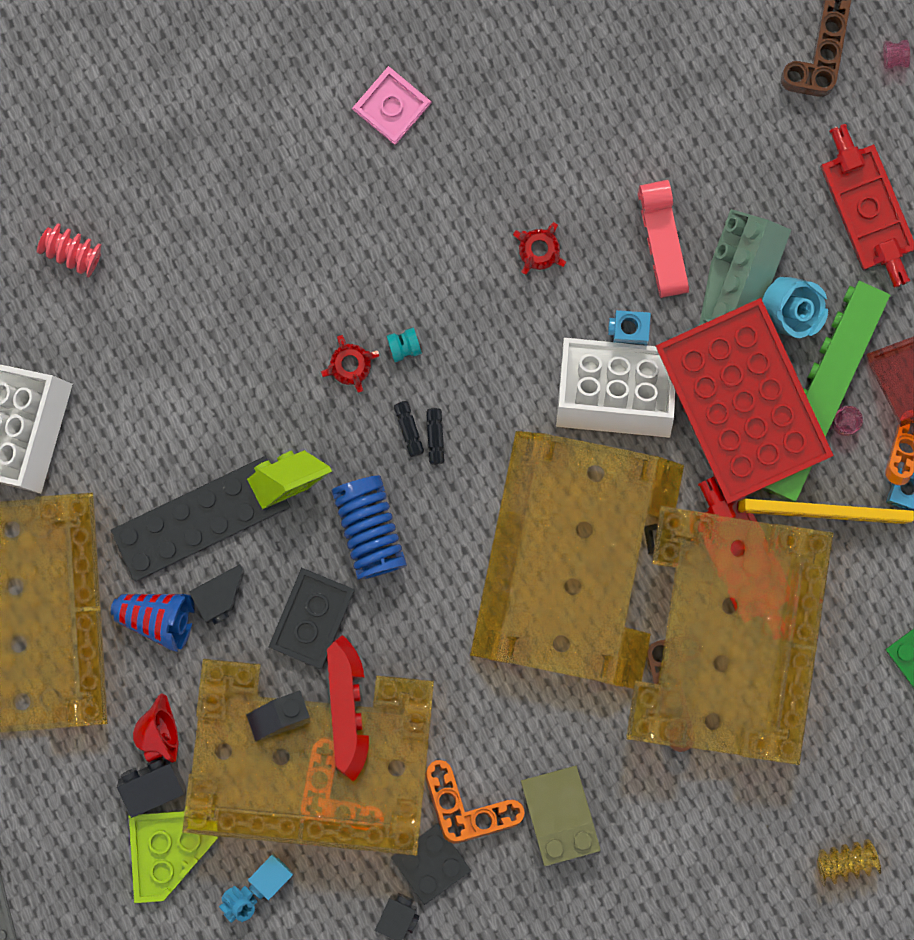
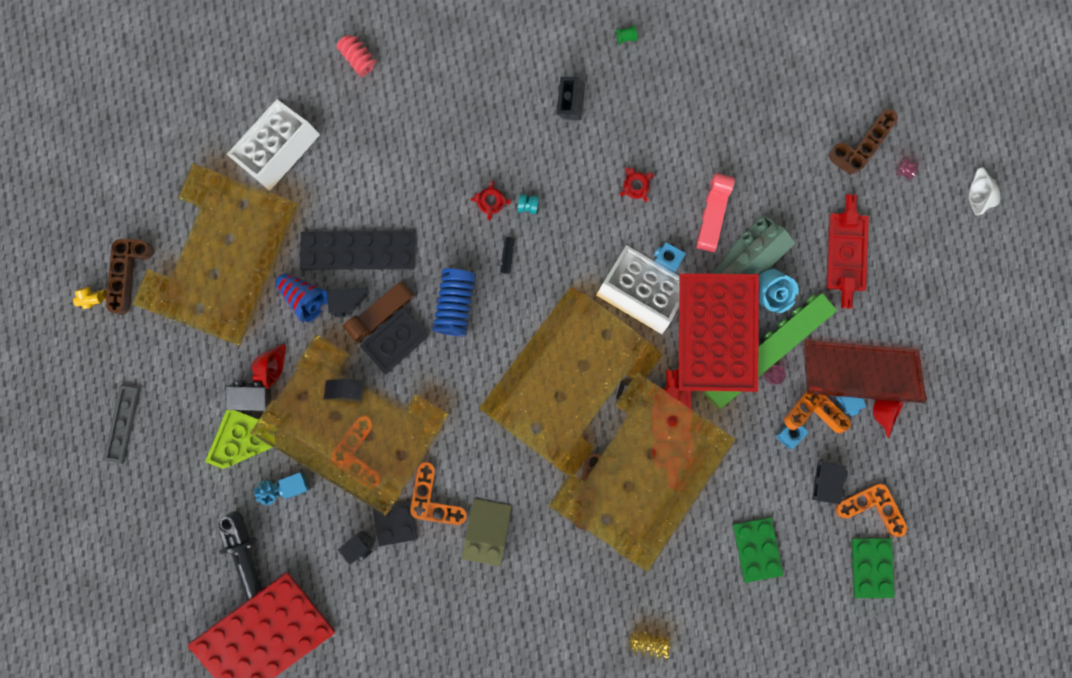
camera: 20 degrees right, 0 degrees up
lime slope [247,450,332,510] -> none
red brick [327,635,369,782] -> none
bright pink tile [352,66,432,145] -> none
black axle [426,408,445,465] -> none
yellow tile [738,499,914,524] -> none
none -> reddish brown beam [343,281,416,343]
none -> black brick [556,77,585,120]
none -> green bush [615,25,637,45]

